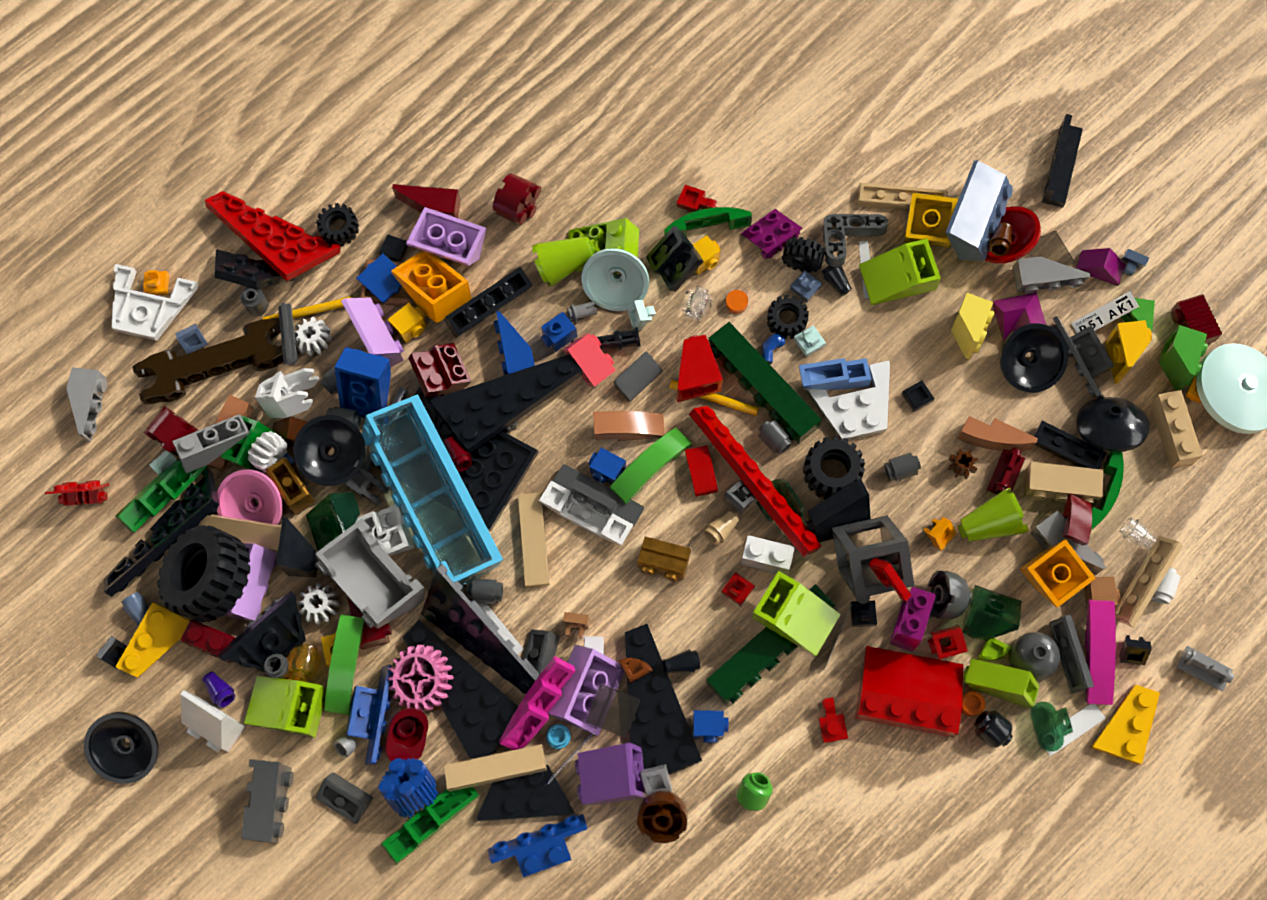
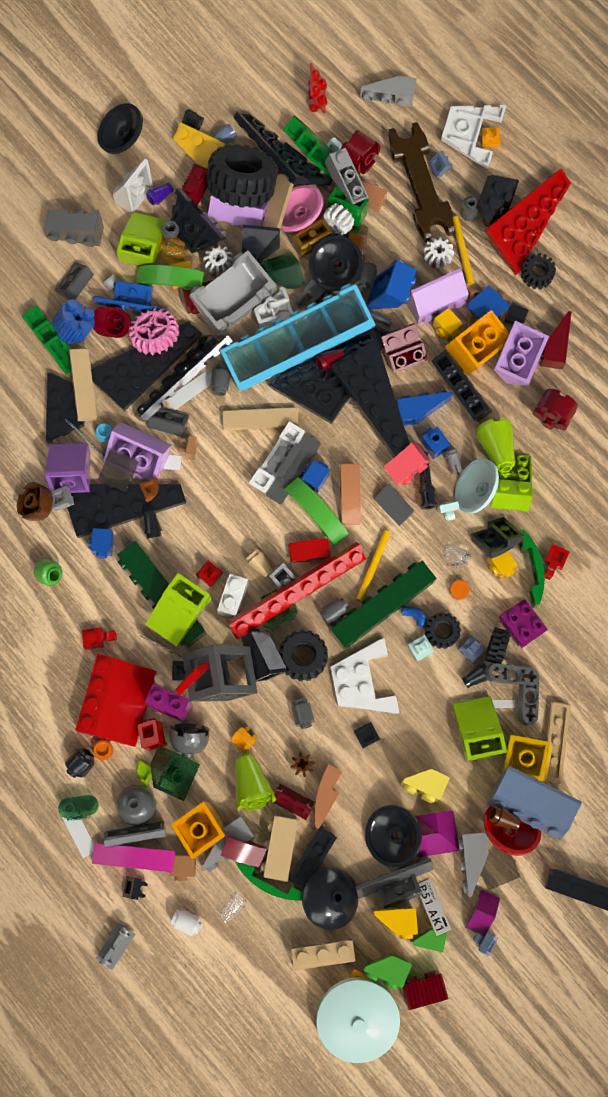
camera: 85 degrees right, 5 degrees up
white piece [255,368,319,418] -> none
dark grey axle [278,303,298,365] -> none
blue bracket [488,814,587,877] -> none
dark pink slope [499,656,576,750] -> none
pearl gold brick [637,536,691,582] -> none
red slope [676,334,723,402] -> none
medium blue slope [799,358,871,390] -> none
lime slope [964,659,1040,709] -> none
yellow wing [1090,685,1160,765] -> none
tan tile [1115,535,1183,628] -> none

